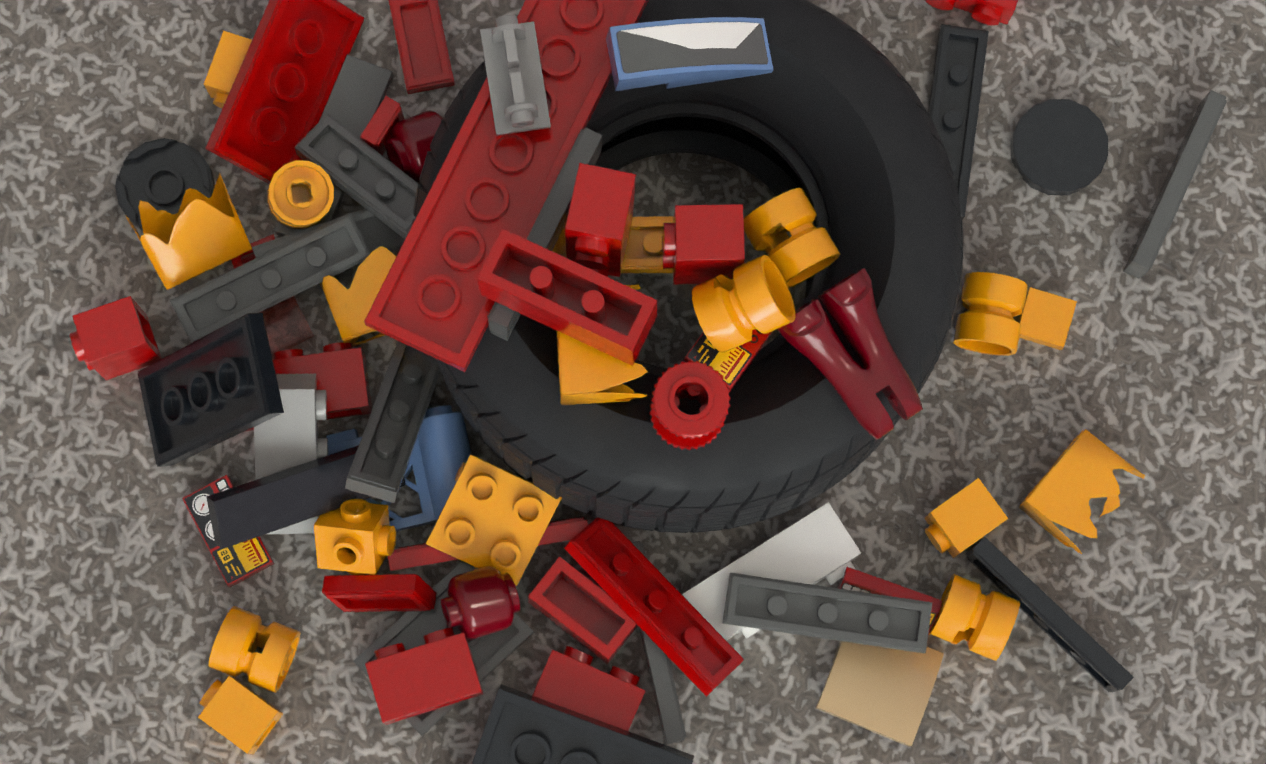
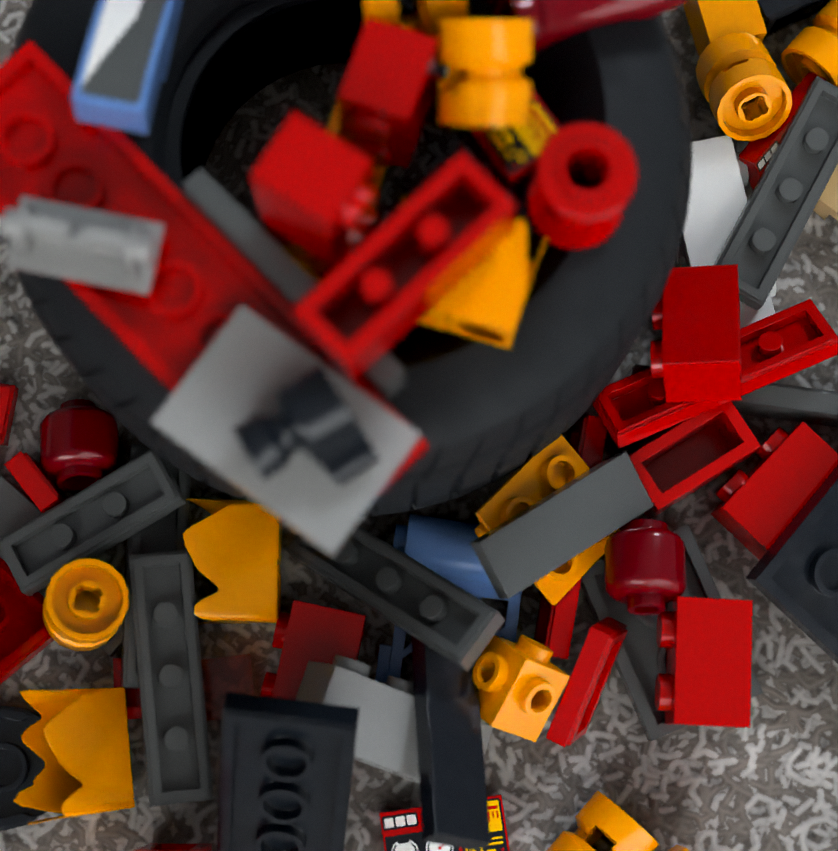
camera: 70 degrees left, 0 degrees up
none -> light grey tile [151,304,422,558]
none -> black piece [233,365,380,485]
none -> dark grey tile [470,452,654,599]
none -> red piece [650,264,742,403]
none -> light orange wheel [695,32,793,141]

